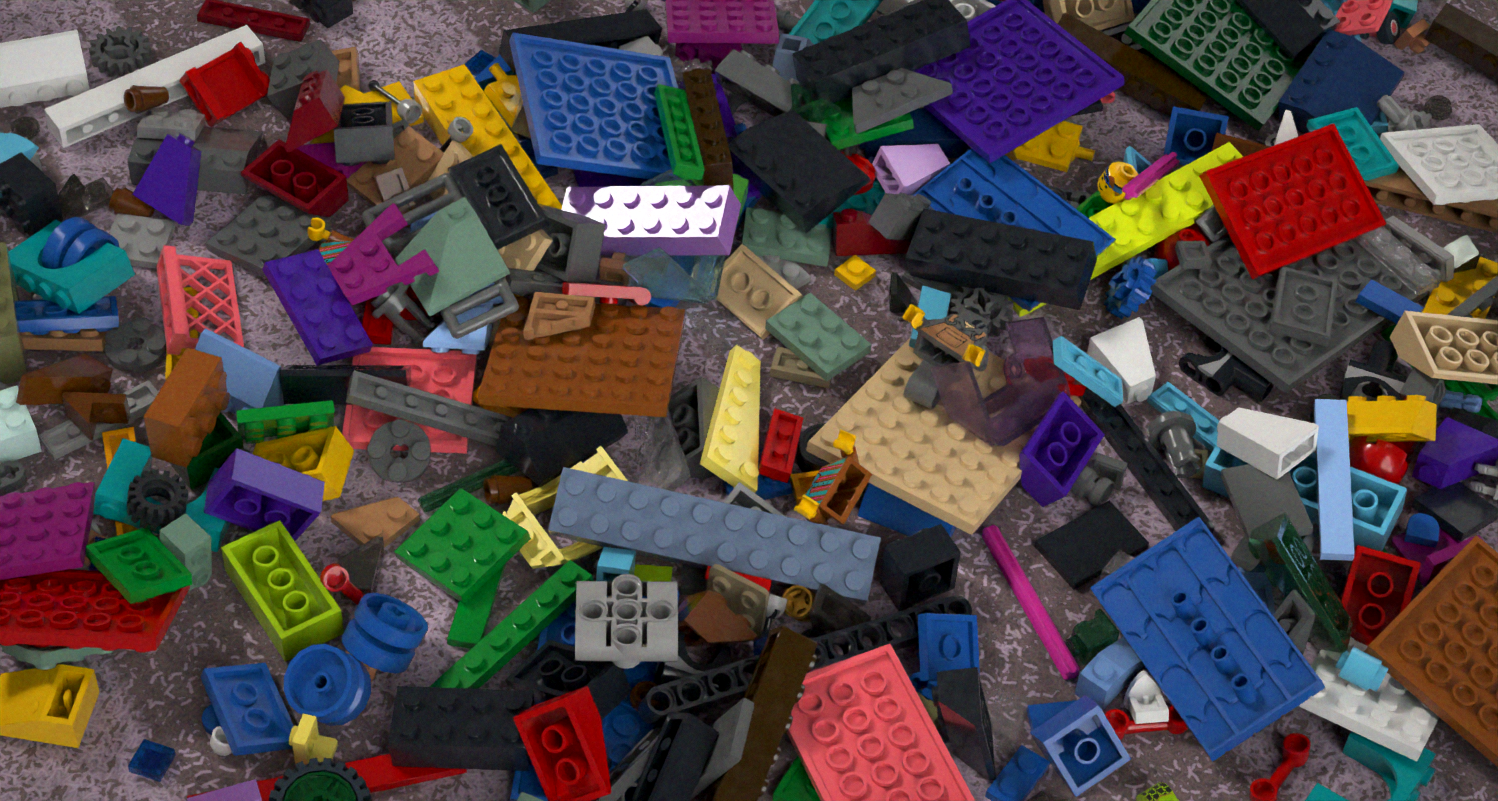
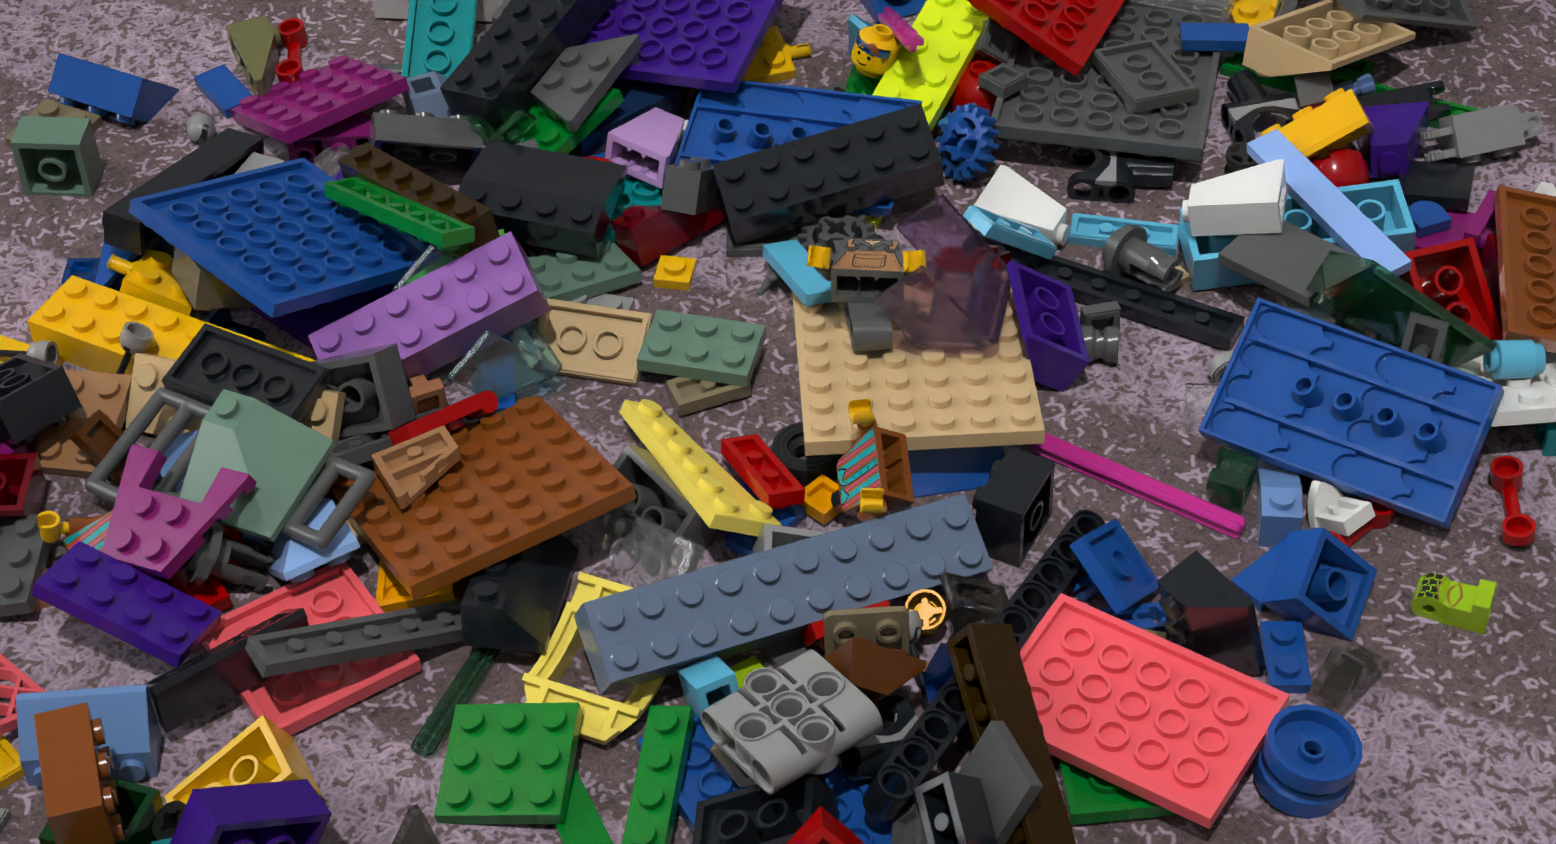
camera: 30 degrees left, 5 degrees down
green plate [236,400,335,444] -> none
medium nougat wing [331,496,420,556] -> none
dark grey plate [367,419,431,483] -> none
reddish brown cone [483,475,532,506] -> none
reddish brown plate [630,681,662,712] -> none
pearl dark grey slope [889,272,911,313] -> none
black tile [1034,500,1149,590] -> none

